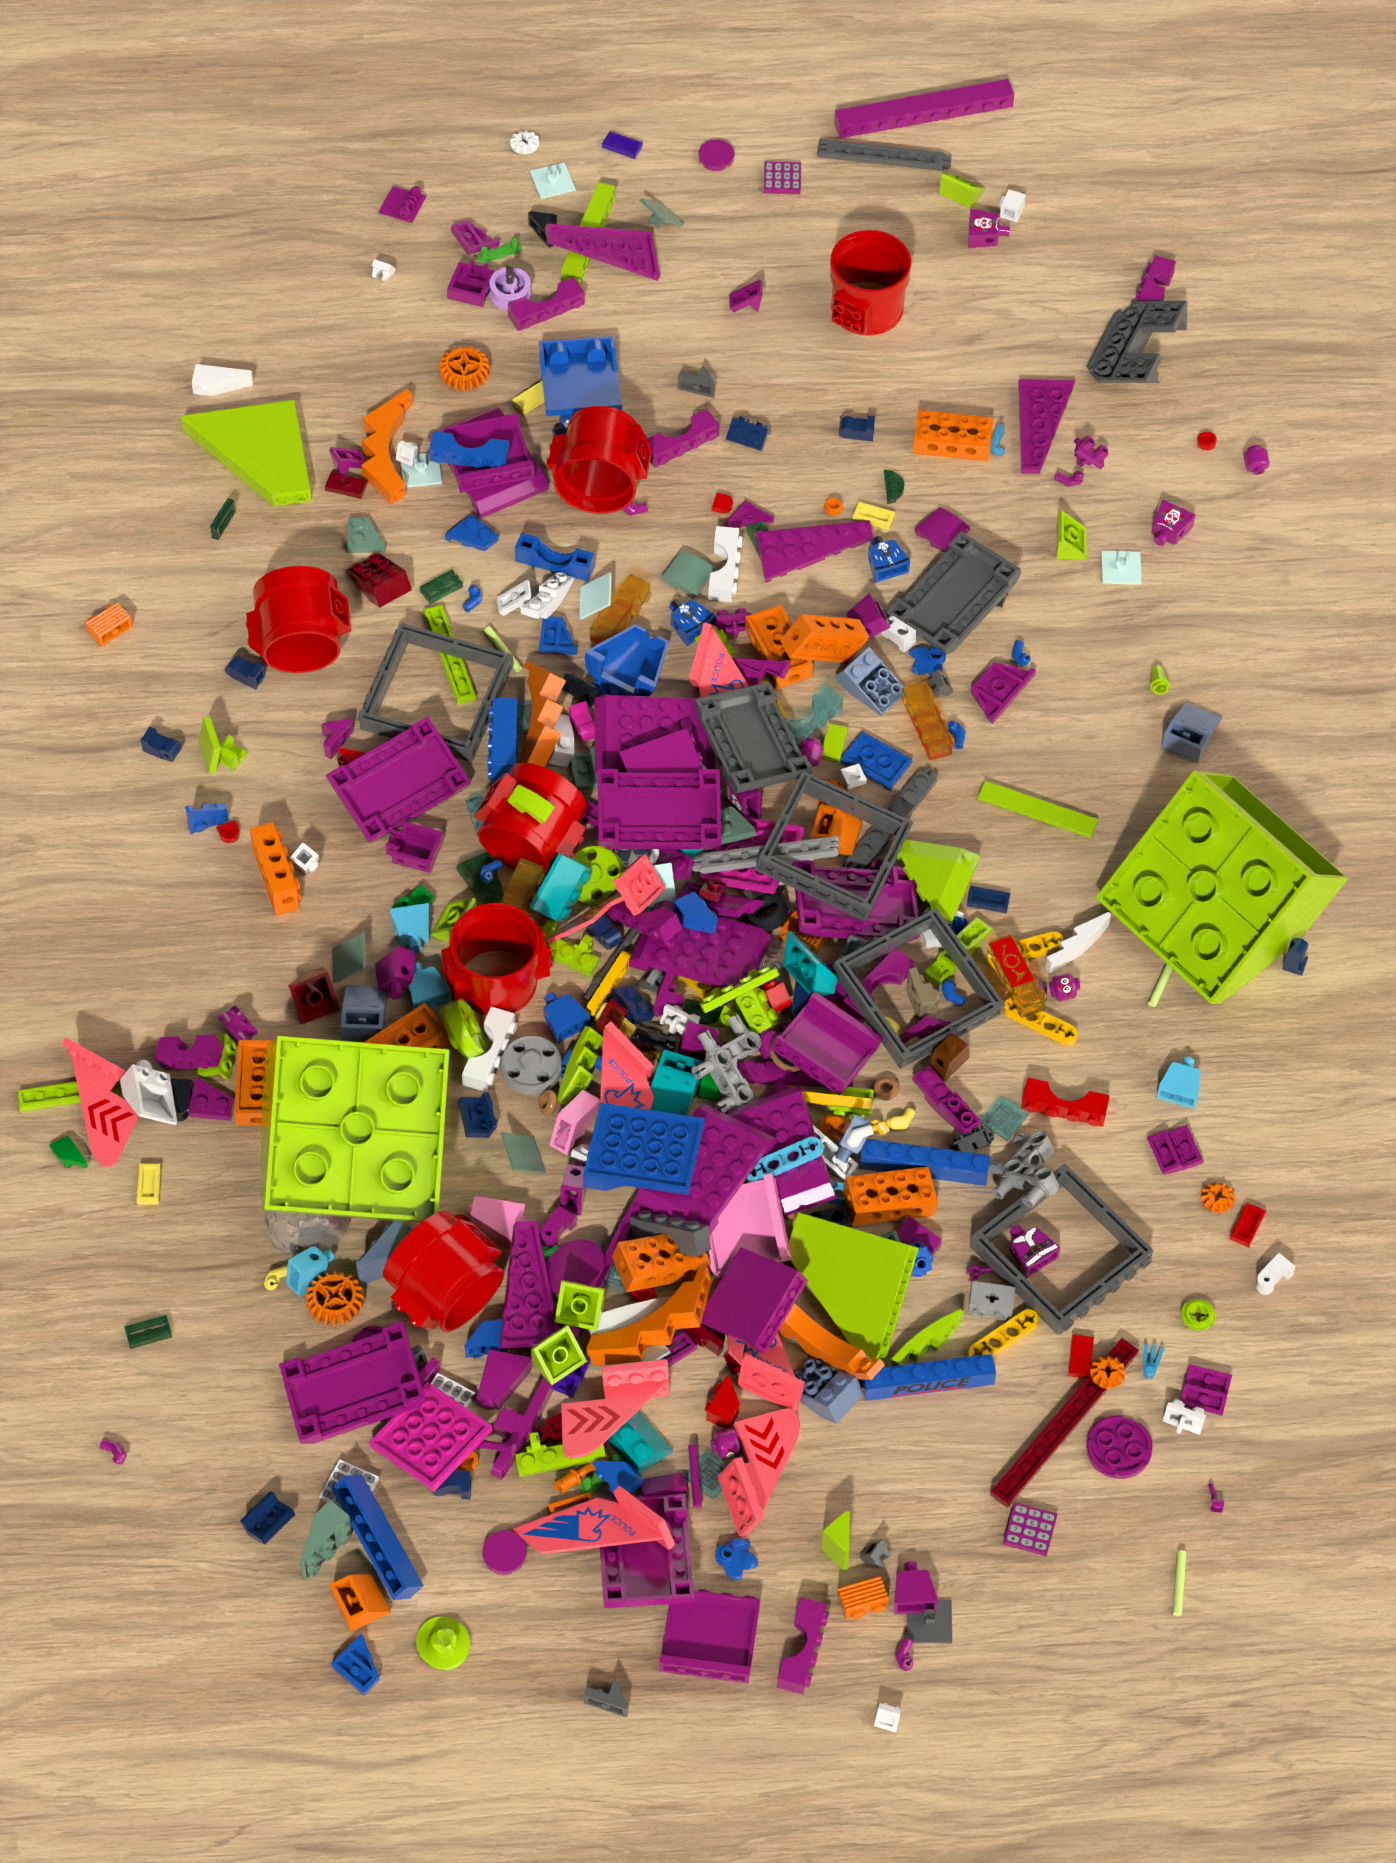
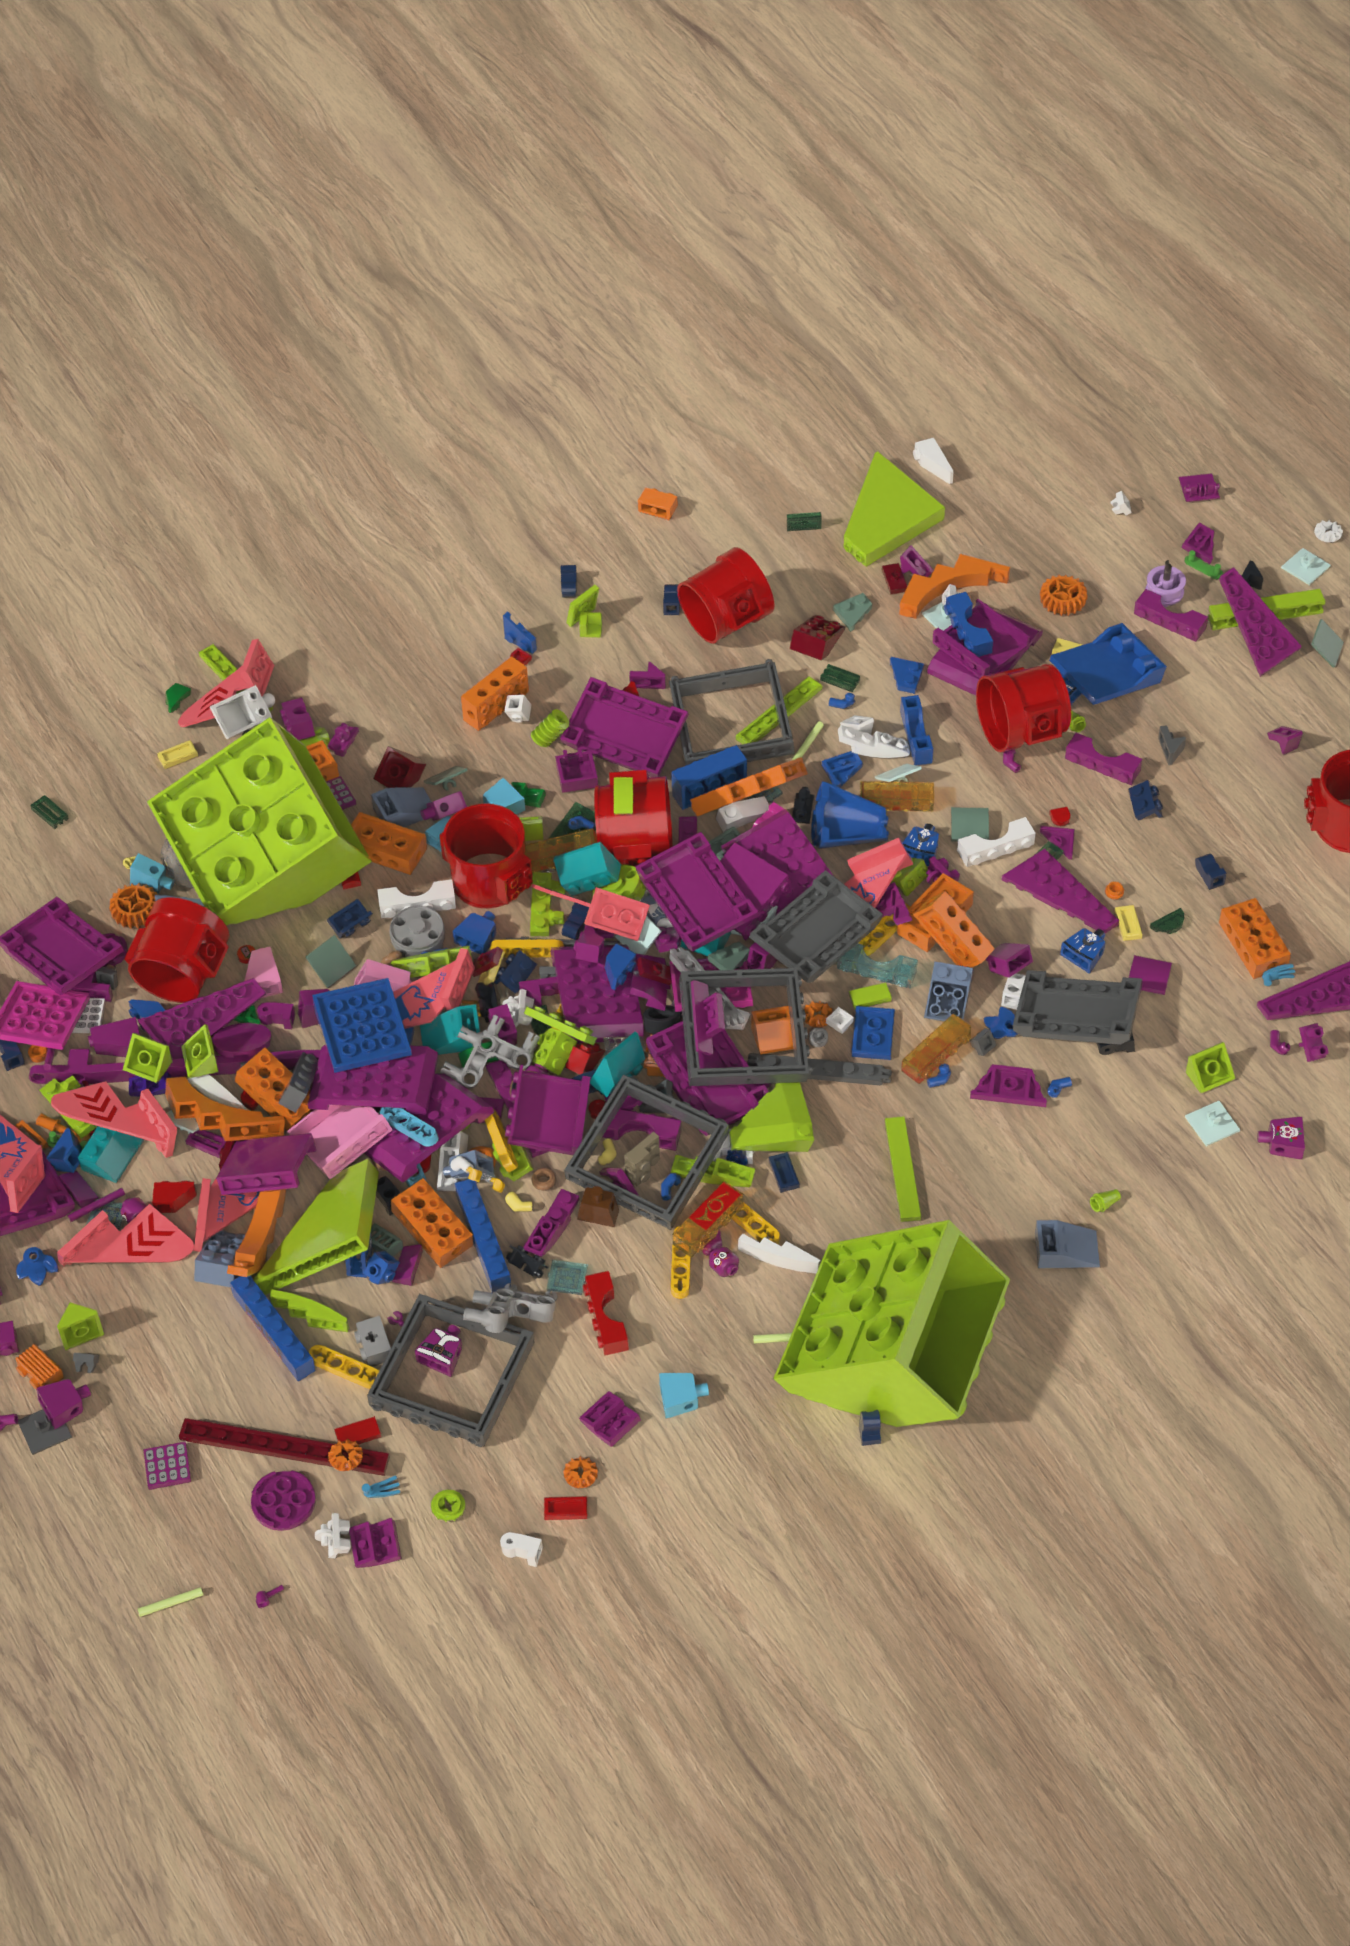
camera: 65 degrees right, 5 degrees down
lime piece [440,999,488,1059] -> none
magenta piece [447,260,494,307] -> none
magenta head [798,737,824,767] -> none
none -> lime piece [531,709,569,747]
none -> magenta bracket [691,980,725,1056]

